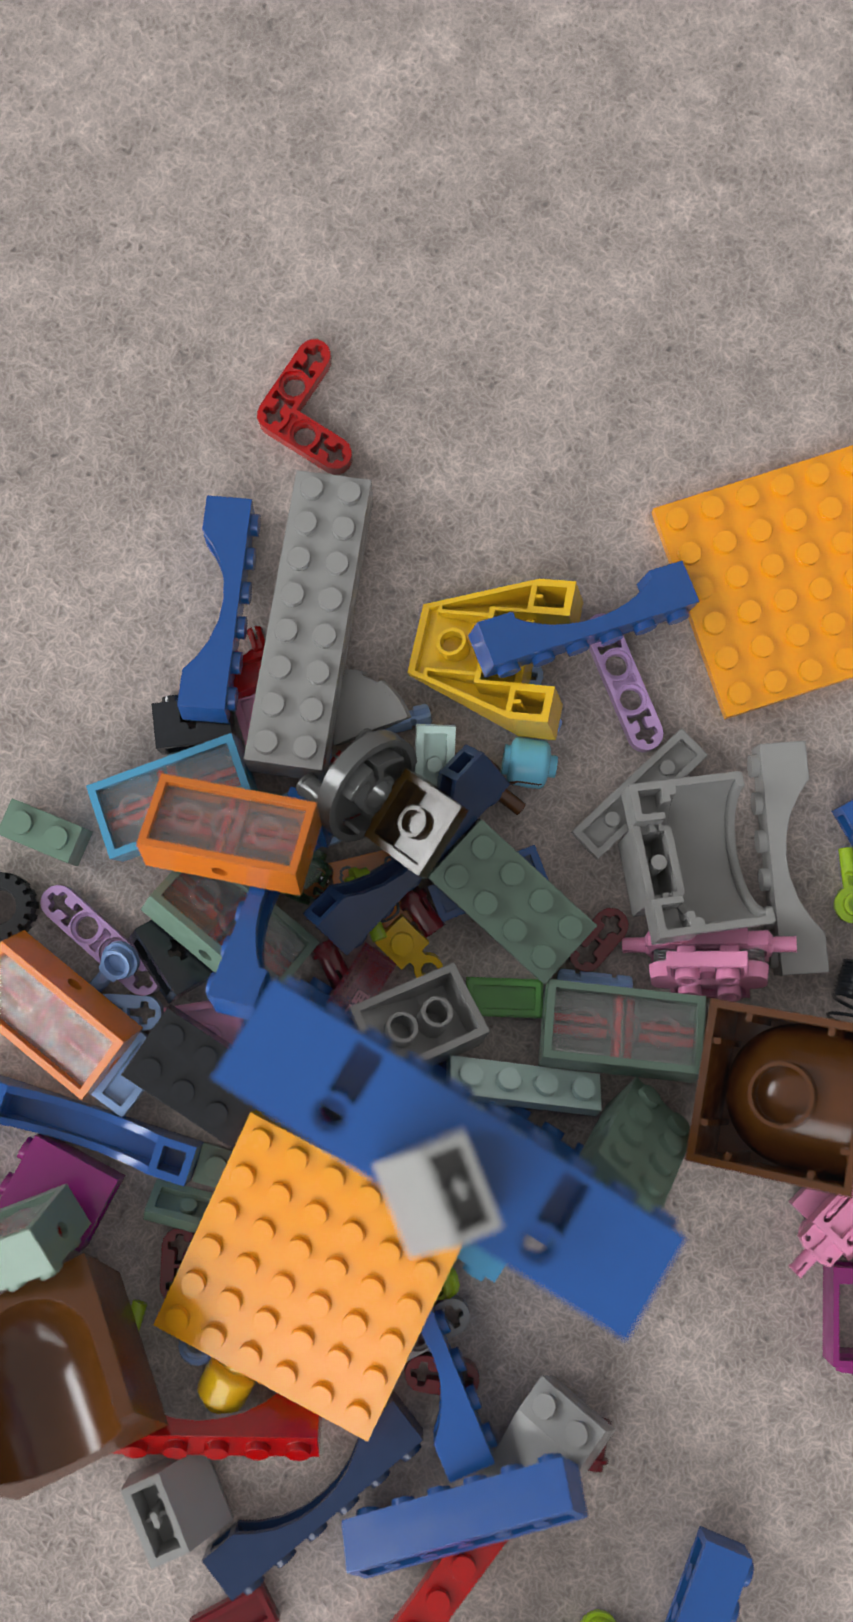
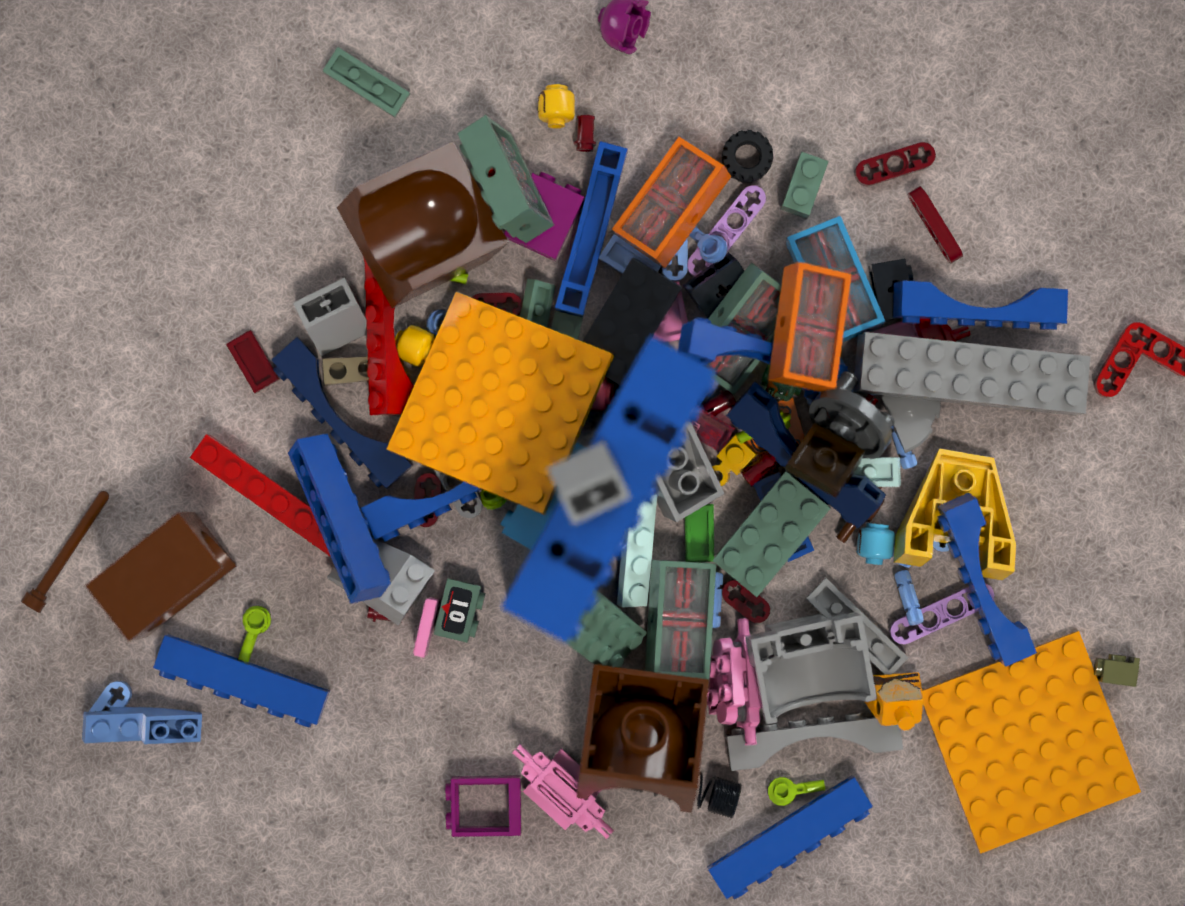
camera: 85 degrees right, 5 degrees up
none -> dark tan leg [322,357,369,386]
none -> bright pink tile [413,597,440,658]
none -> brick [434,578,486,643]
none -> dark red beam [854,142,936,186]
none -> light orange torso [864,672,923,730]
none -> light blue axle [894,570,924,626]
none -> dark red beam [907,186,963,264]
none -> olive brick [1094,654,1140,687]

